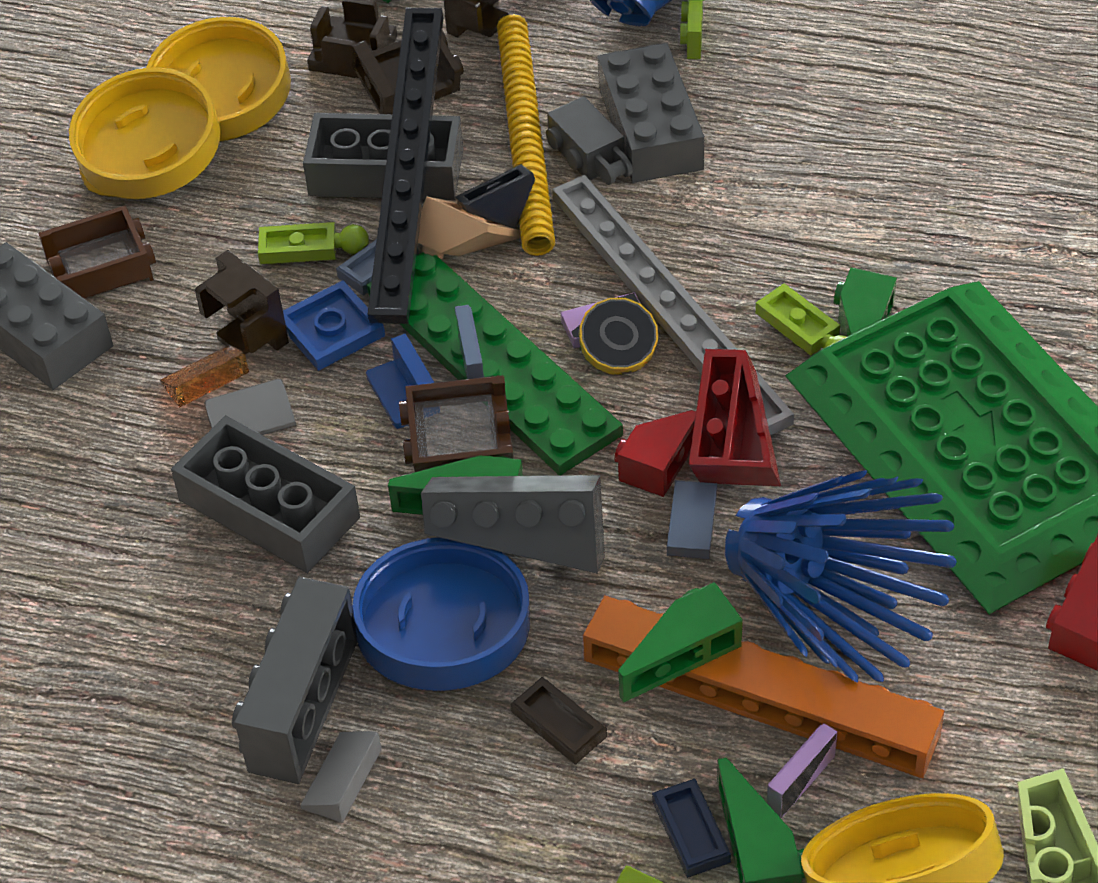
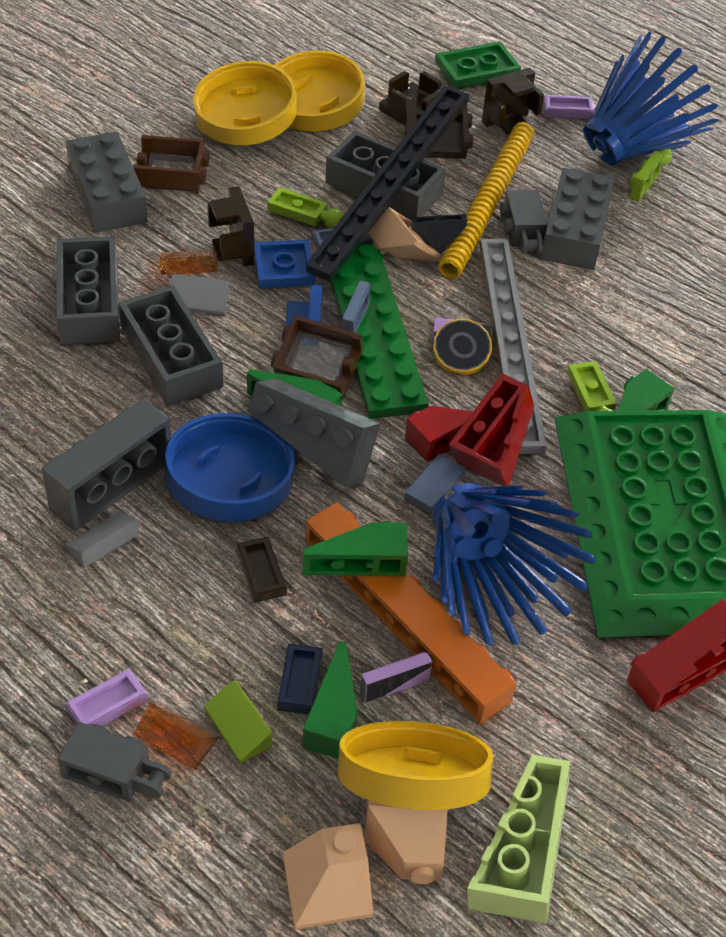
camera: 20 degrees right, 0 degrees up
none -> dark grey brick [56,236,121,345]

